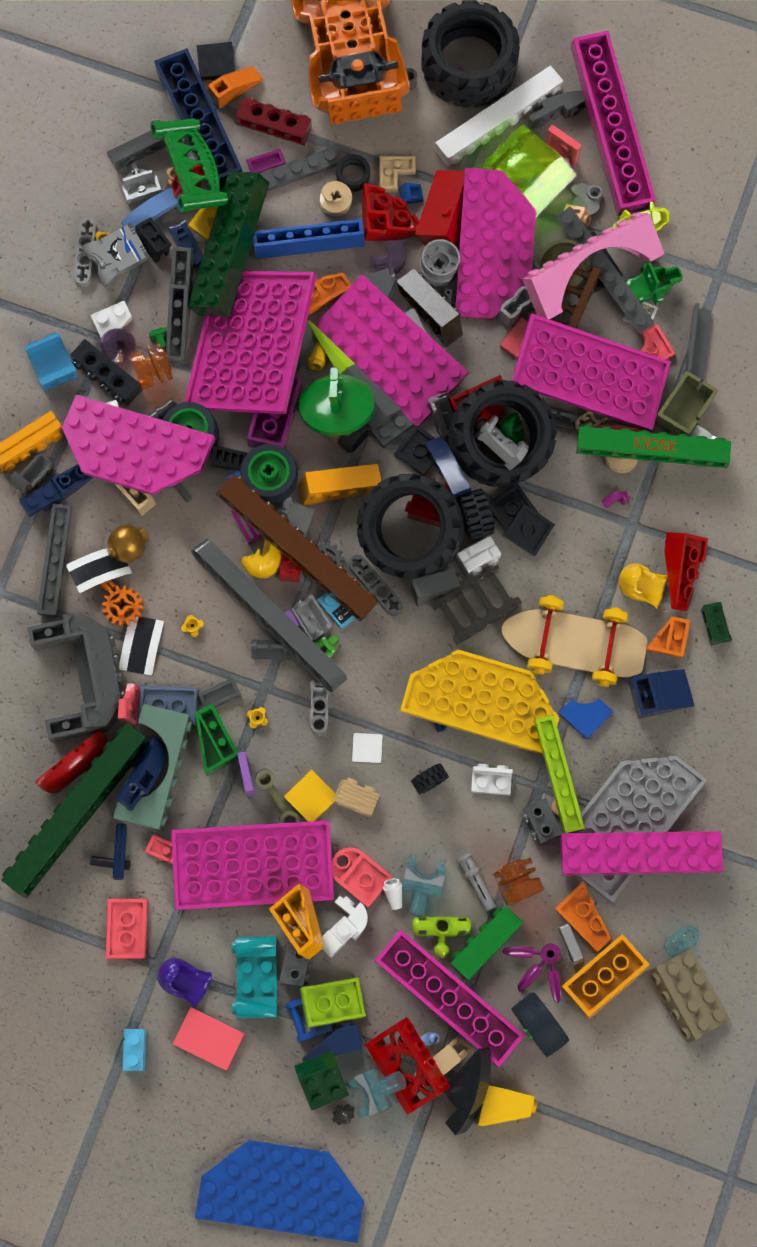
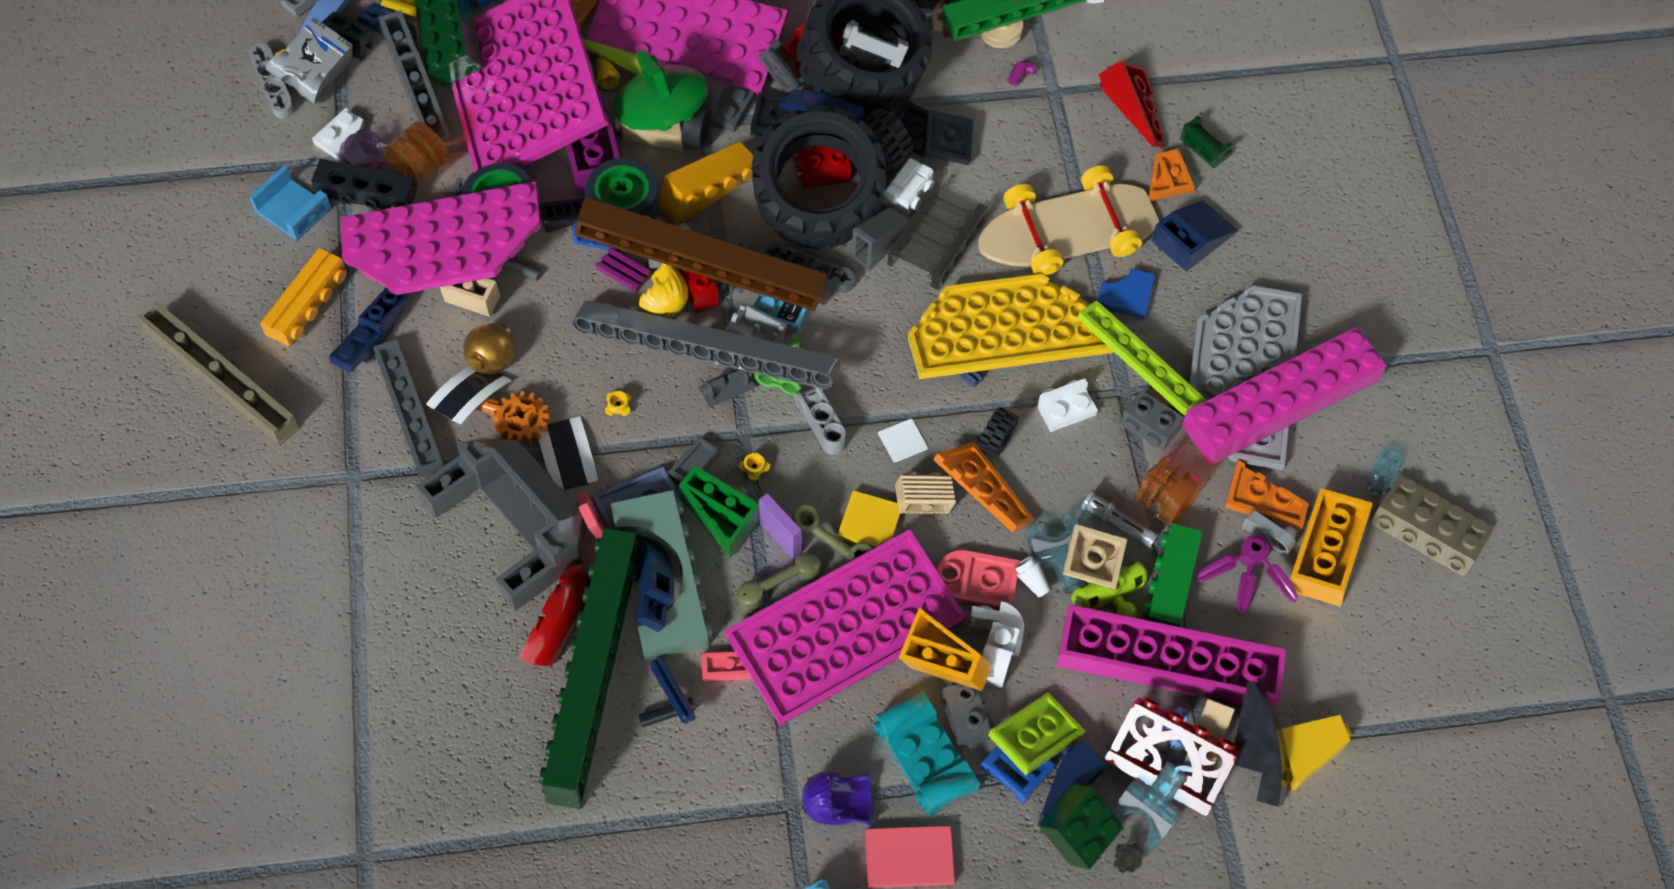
camera: 30 degrees left, 15 degrees down
dark grey animal [11,454,54,495] -> none
coral tile [106,899,148,959] -> none
green brick [148,327,167,350] -> none
black wheel [511,992,569,1057] -> none
yellow piece [618,563,668,609] -> none
none -> olive piece [737,553,822,614]
none -> orange wing [933,442,1035,533]
none -> tan slope [1063,524,1127,589]

